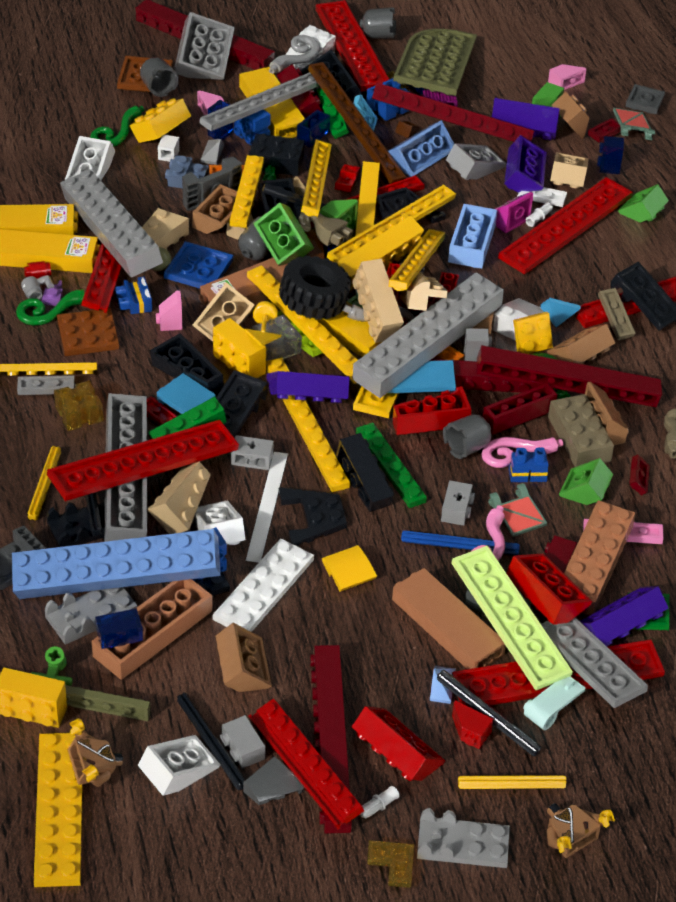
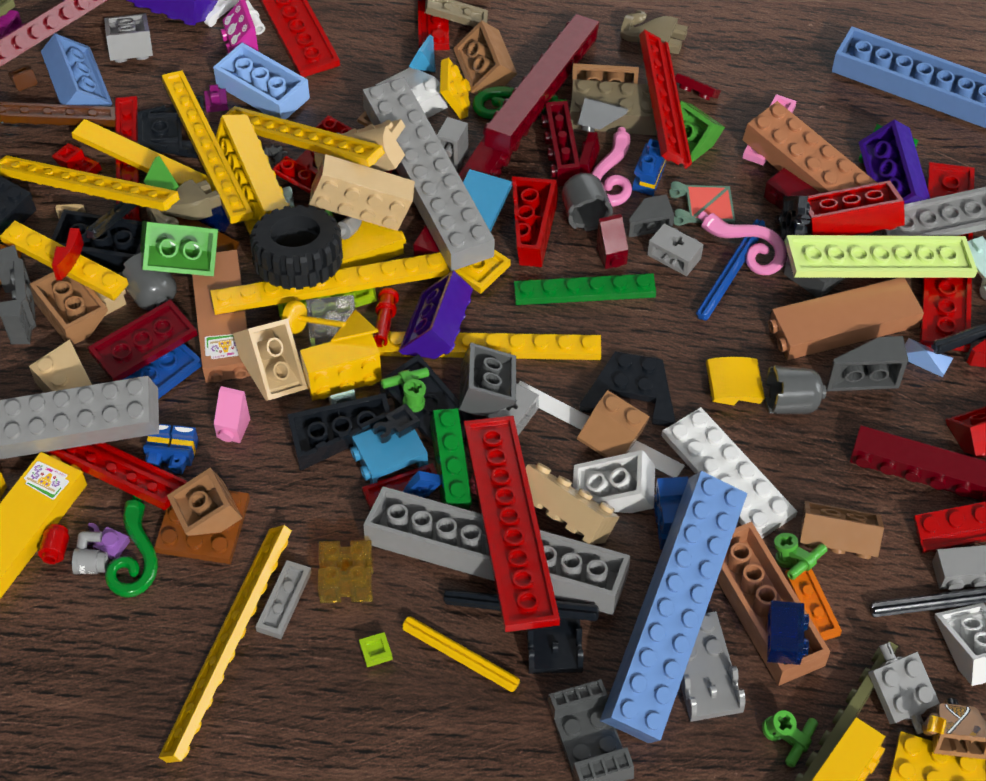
camera: 65 degrees left, 10 degrees up
black wedge [336,433,394,512] -> none
none -> red slope [52,228,84,280]
none -> dark red plate [88,299,198,381]
none -> medium nougat slope [167,467,242,536]
none -> magenta tile [204,84,228,113]
none -> light aqua slope [329,389,356,405]
none -> lime plate [359,632,393,667]
none -> red pin [373,288,399,347]
none -> black plate [373,404,420,443]
none -> bright green piece [381,367,430,412]
none -> blue slope [403,471,442,498]
none -> dark grey slope [459,342,516,416]
none -> medium nougat slope [577,390,650,458]
none -> slope [578,97,628,132]
none -> dark red plate [578,132,600,174]
none -> slope [596,214,628,269]
none -> dark grey slope [628,194,674,237]
none -> red plate [639,29,692,169]
none -> dark grey cylinder [765,365,826,414]
none -> bright green piece [774,533,827,580]
none -> black plate [775,196,811,243]
none -> orange plate [784,568,842,641]
none -> dark grey slope [826,336,908,391]
none -> light grey plate [868,642,940,734]

